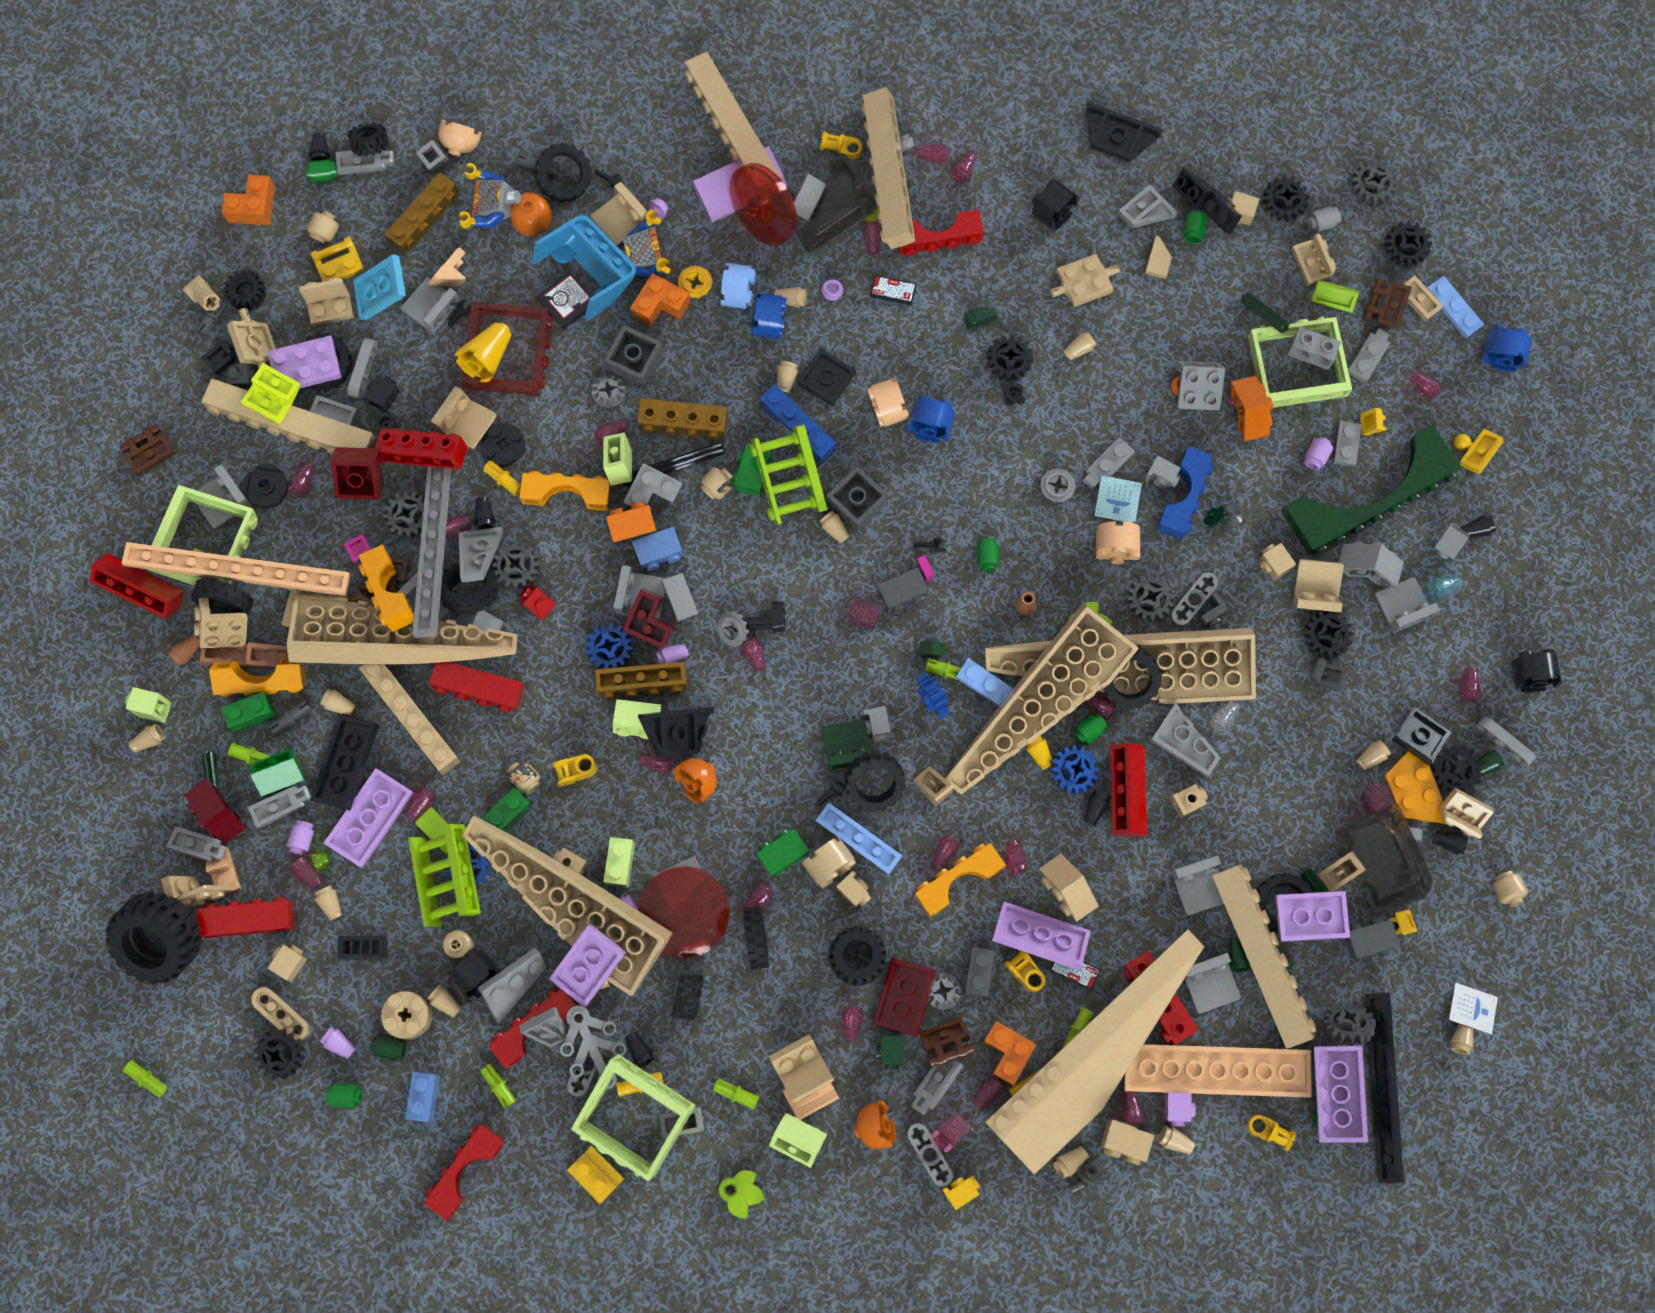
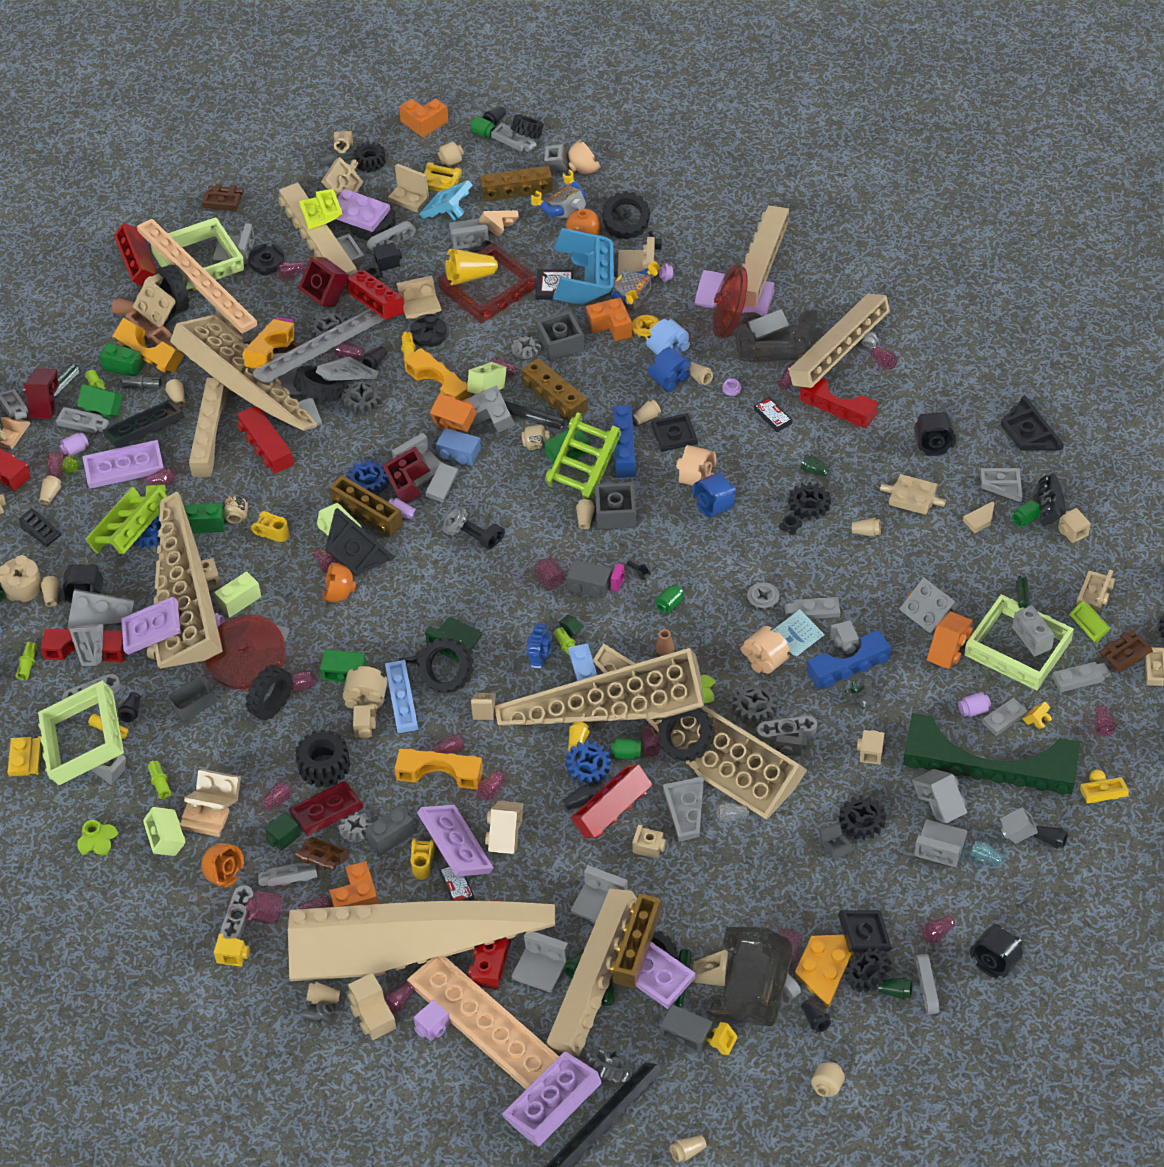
camera: 45 degrees right, 25 degrees down
yellowish green brick [126,687,172,724] -> none
tan cone [129,724,165,753] -> none
black bracket [201,337,237,375] -> none
tan head [442,930,474,962] -> none
red bracket [518,585,556,621] -> none
light grey plant [560,1005,626,1089] -> none
clear pink cone [741,638,767,672] -> none
yellow connector [820,131,862,159] -> none
light grey brick [863,706,891,742] -> none
clear pink cone [952,152,977,184] -> none
tan cone [1158,1126,1195,1155] -> none
yellow connector [1247,1115,1296,1151] -> none
black gear [1262,175,1310,222] -> none
tan bracket [1293,559,1344,612] -> none
light grey brick [1307,206,1341,233] -> none
tan cone [1356,740,1391,771] -> none
tan bracket [1439,788,1494,839] -> none
white sticker [1449,983,1498,1034] -> none
none -> pearl gold brick [610,893,661,988]

